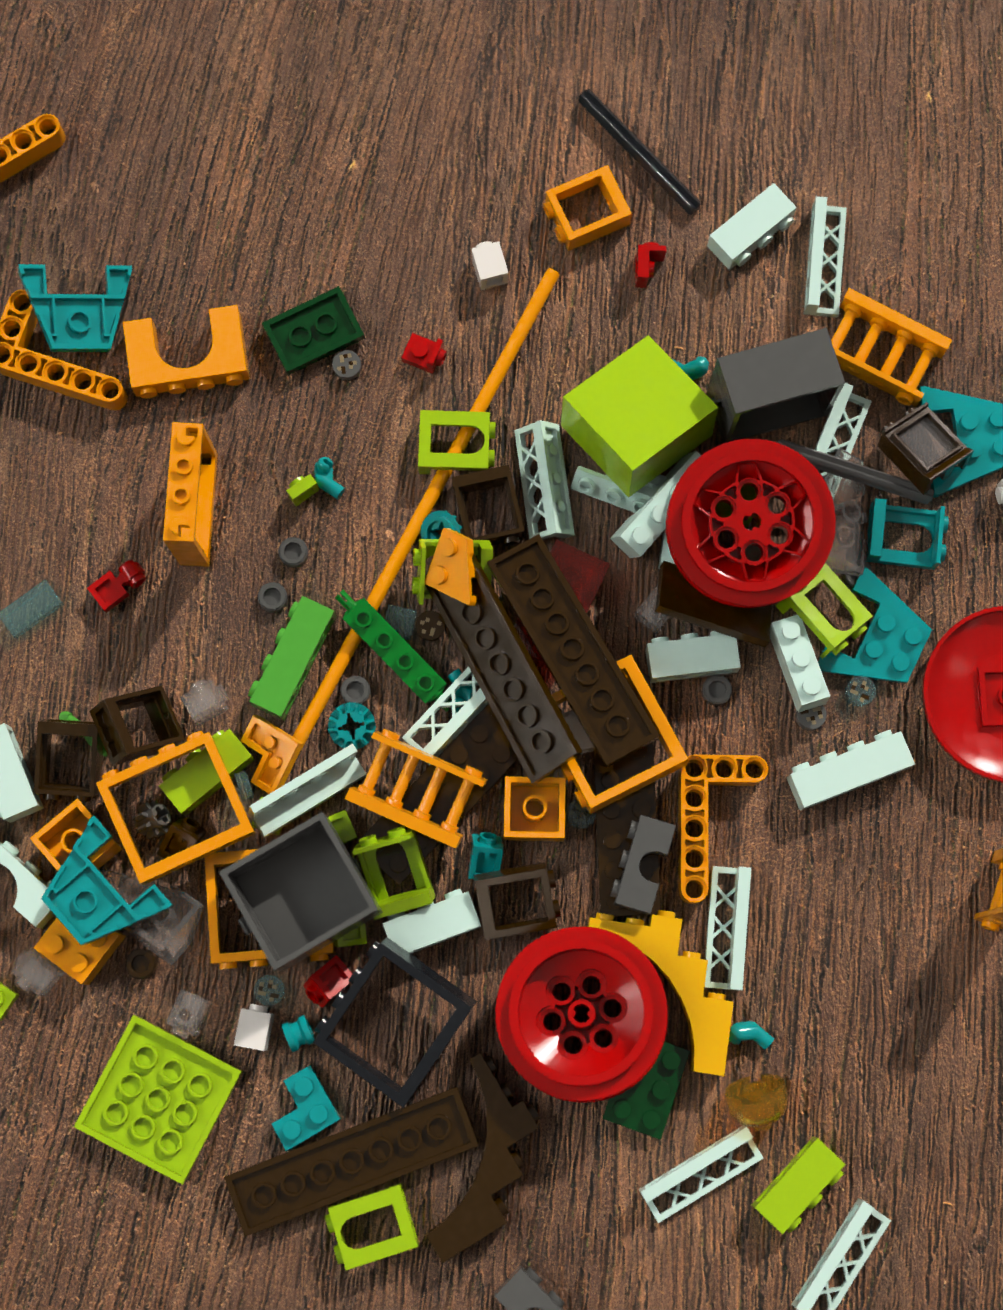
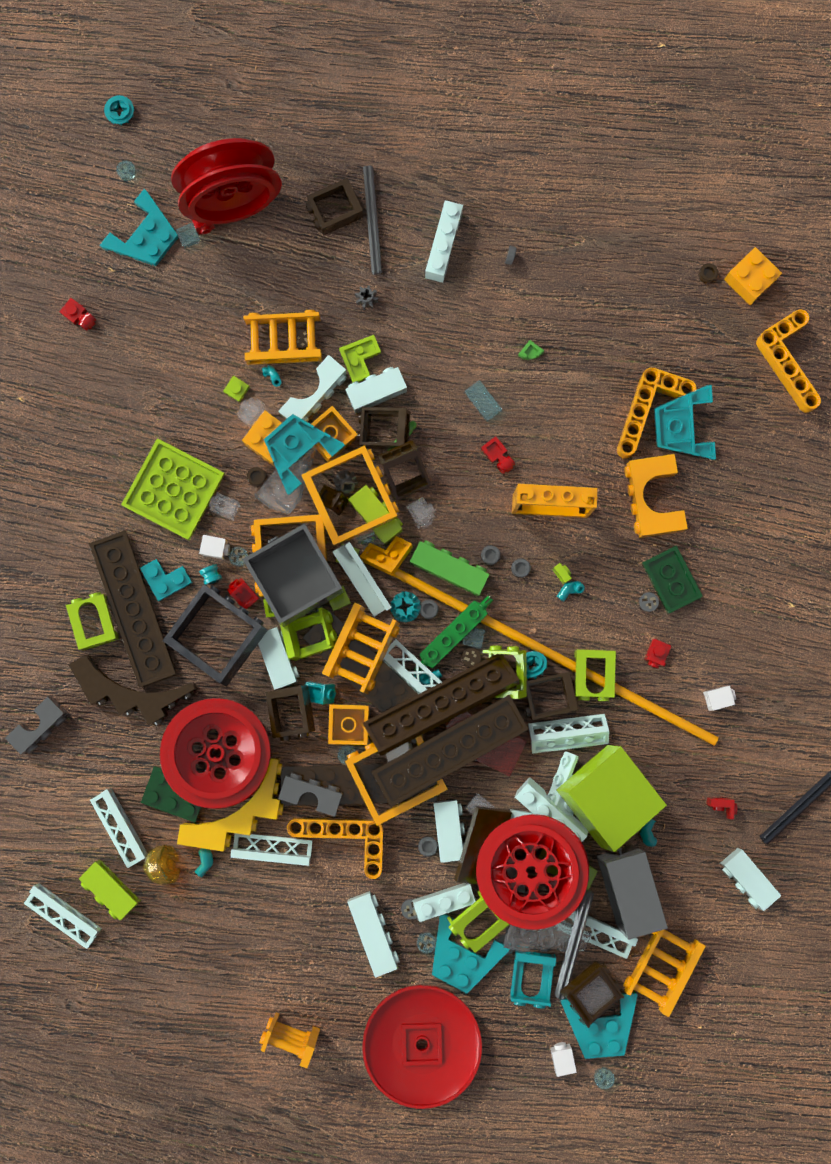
camera: 90 degrees right, 5 degrees up
light orange wing [425,528,476,606] -> none
light orange window [543,165,632,251] -> none
light aqua fence [804,196,847,318] -> none

